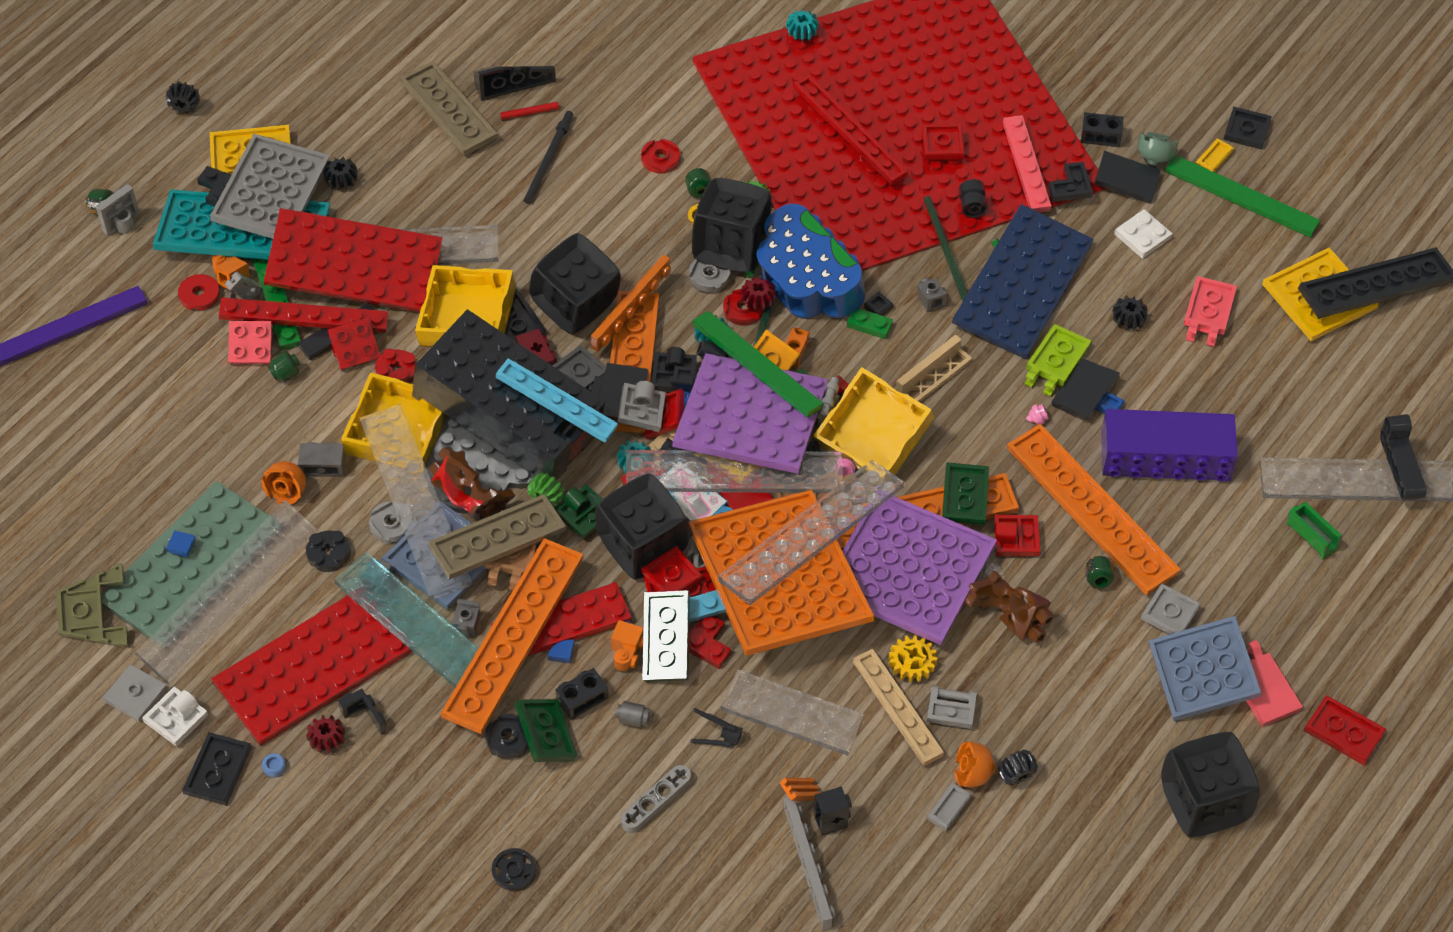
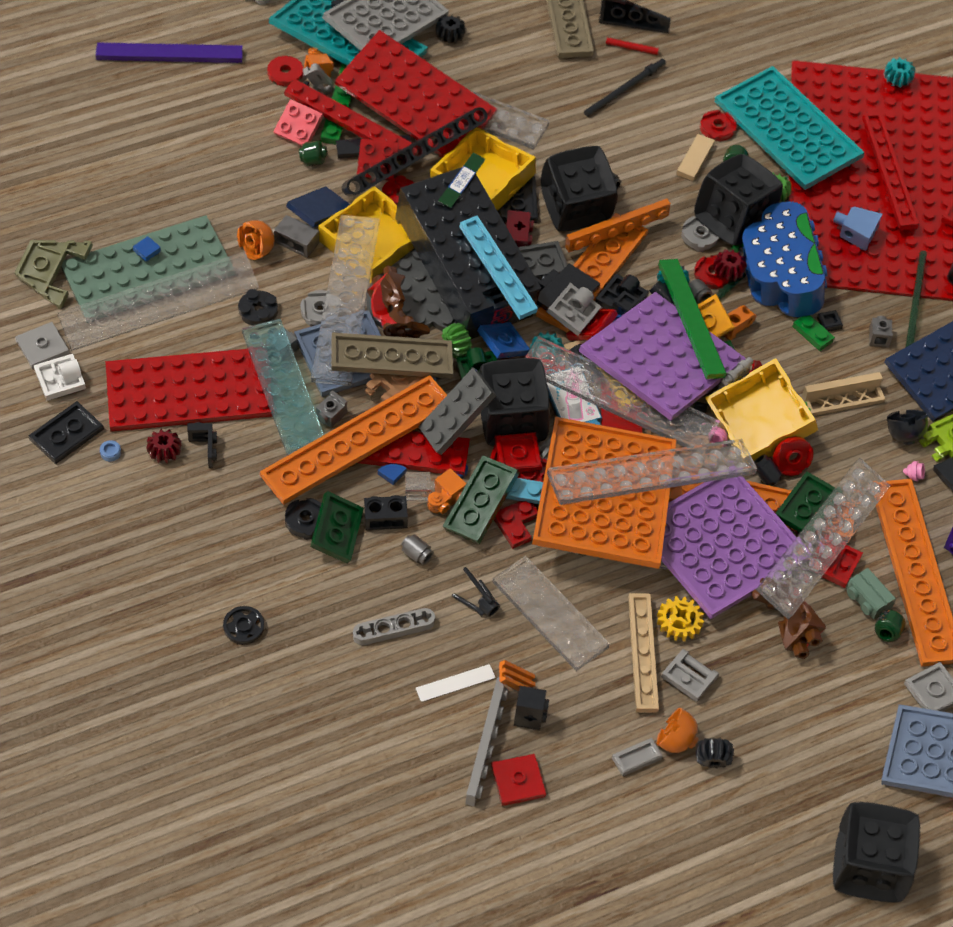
camera: 25 degrees right, 0 degrees up
none -> dark blue tile [286,186,350,228]
none -> black beam [342,107,488,197]
none -> clear brick [405,472,435,501]
none -> white sticker [416,664,495,702]
none -> dark grey plate [418,368,497,455]
none -> sticker [438,152,486,208]
none -> blue plate [477,322,531,359]
none -> red plate [491,754,546,806]
none -> tan tile [676,134,715,181]
none -> flat silver brick [689,279,713,304]
none -> teal plate [715,66,864,190]
none -> black brick [752,454,782,486]
none -> clear plate [756,458,891,619]
none -> red tile [773,436,814,476]
none -> medium blue torso [833,207,882,251]
none -> sand green brick [846,568,896,620]
none -> black cylinder [887,410,928,445]

